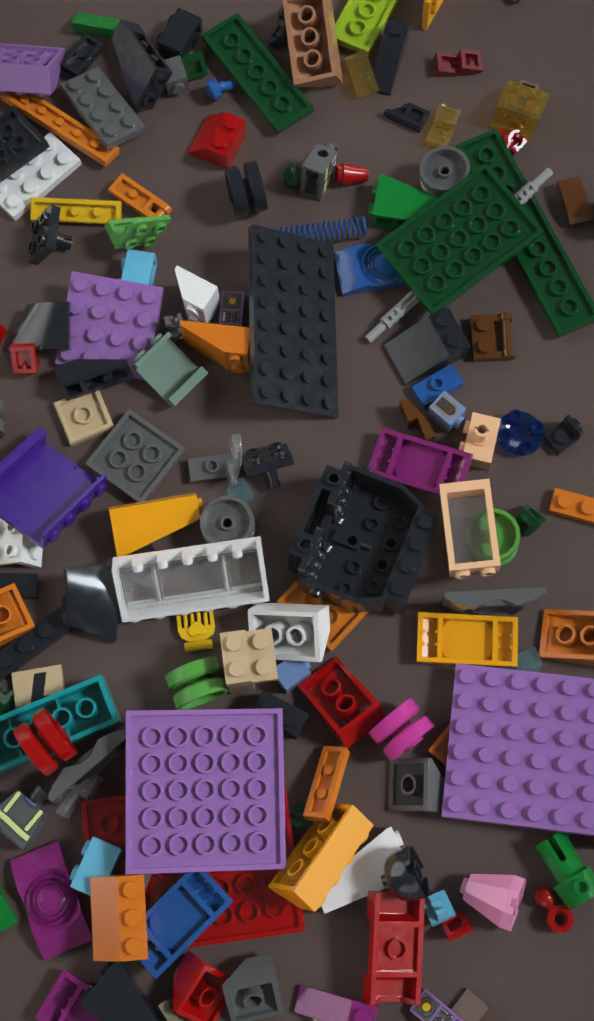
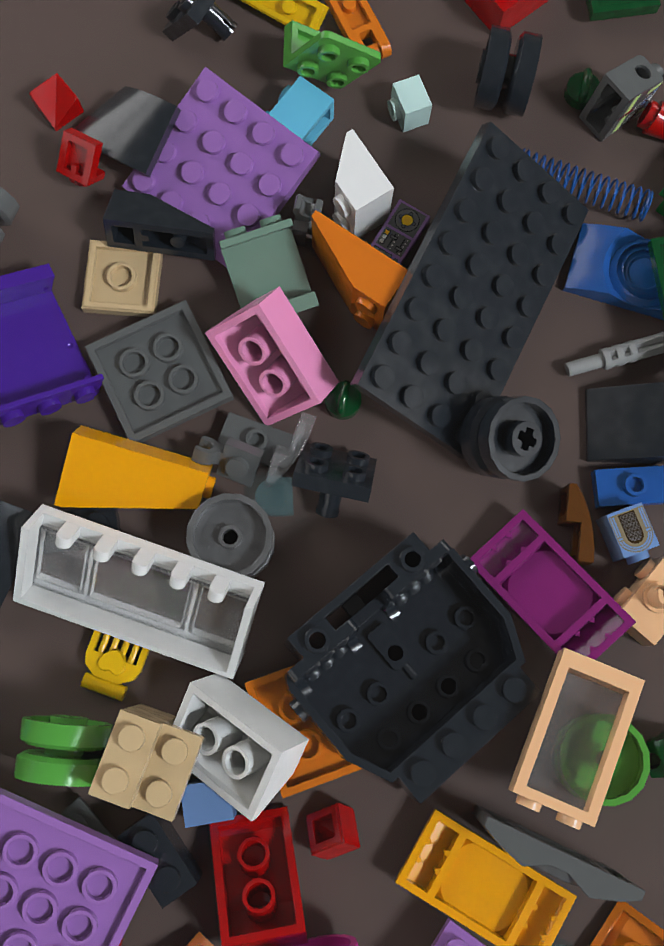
camera: 20 degrees right, 5 degrees up
none -> dark grey plate [191,436,265,487]
none -> bright pink slope [205,286,339,426]
none -> red slope [306,803,361,860]
none -> dark green tile [325,380,361,420]
none -> light aqua plate [387,74,432,132]
none -> black wheel [460,396,561,482]

